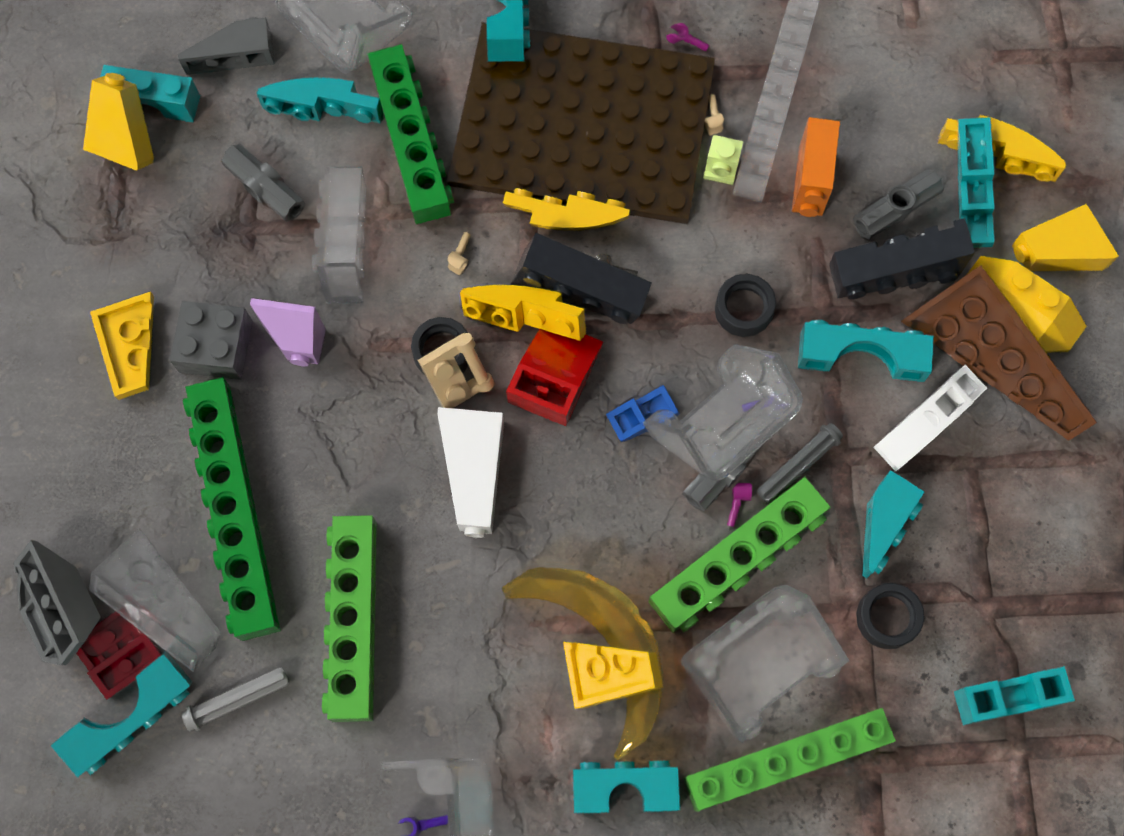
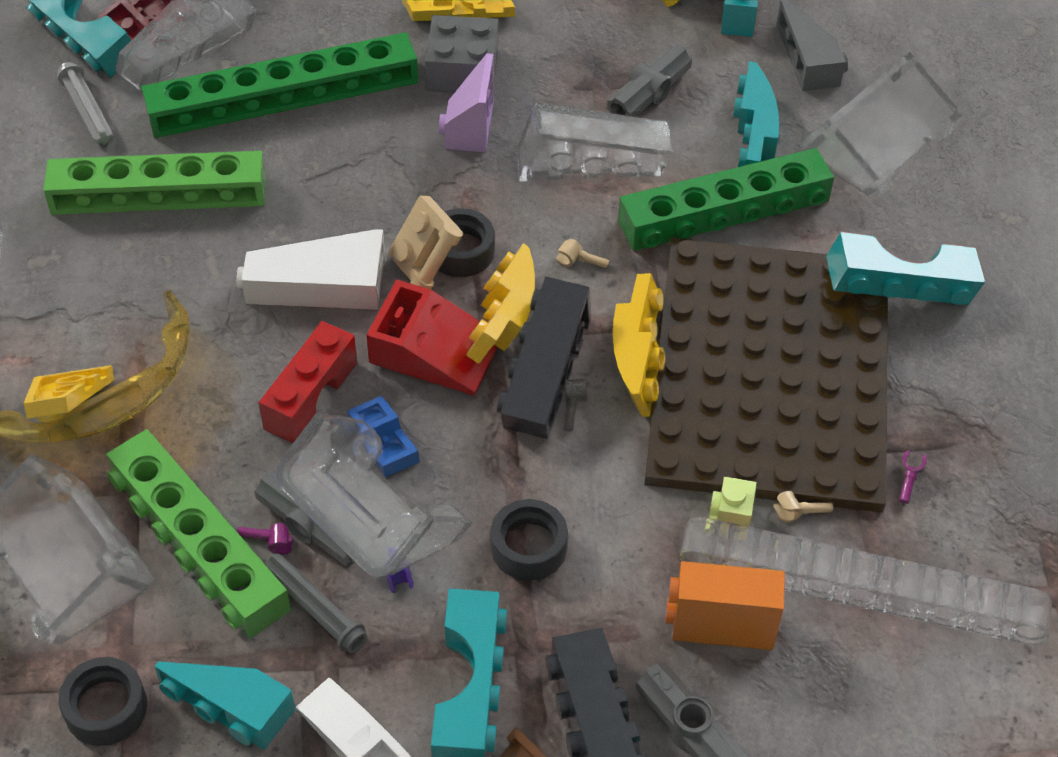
camera: 85 degrees right, 20 degrees down
none -> red arch [258,321,358,445]

